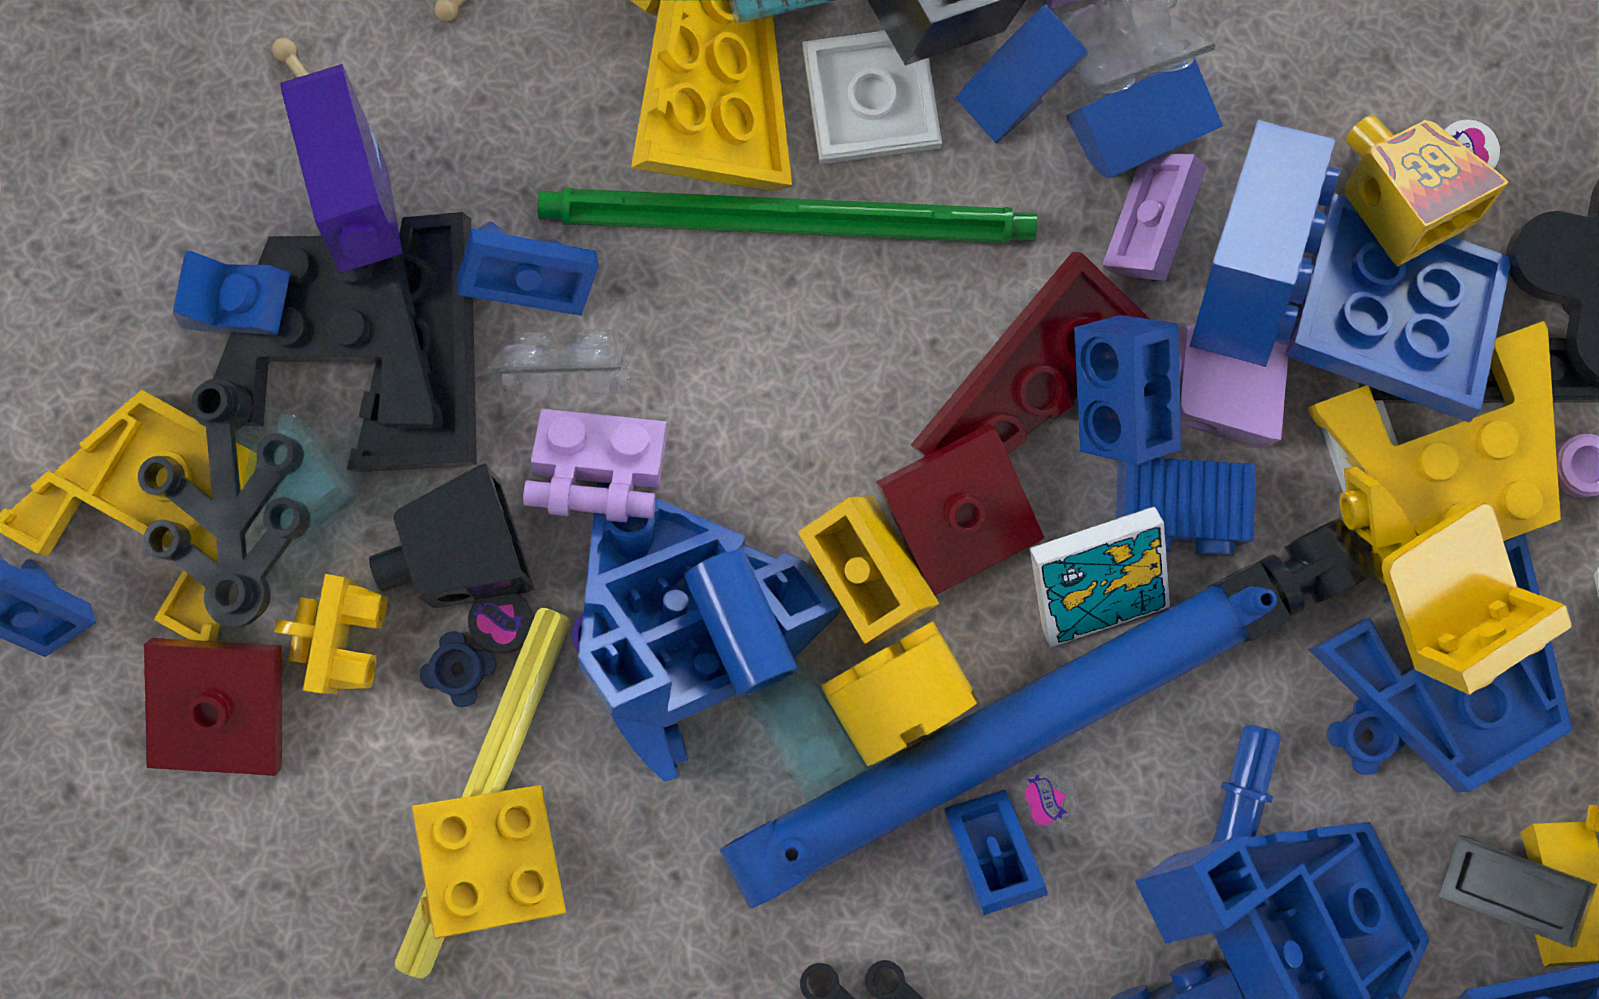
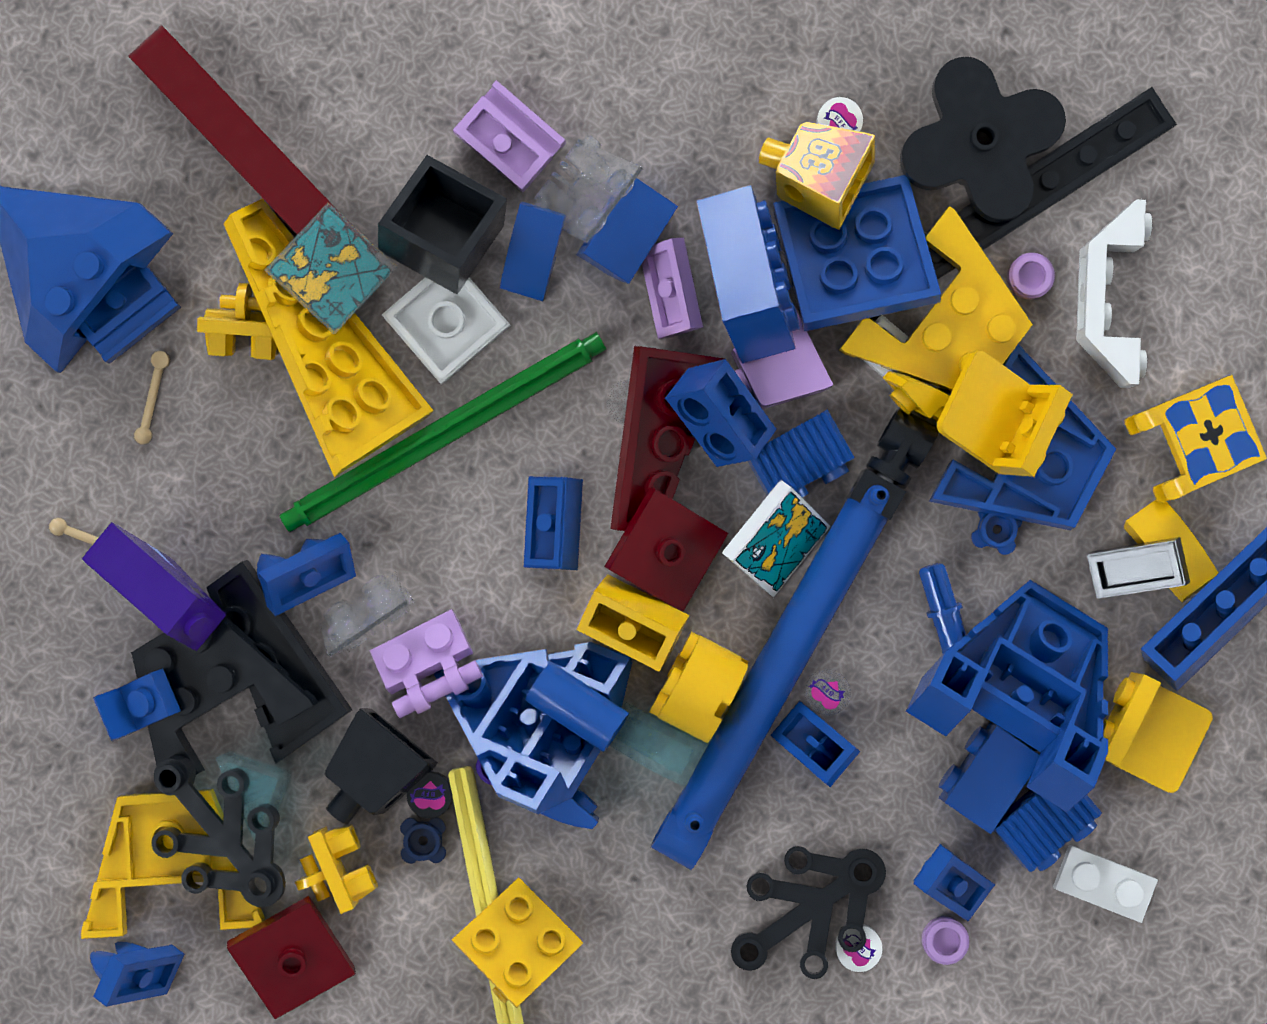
camera: 30 degrees left, 5 degrees up
none -> blue slope [524,476,583,570]

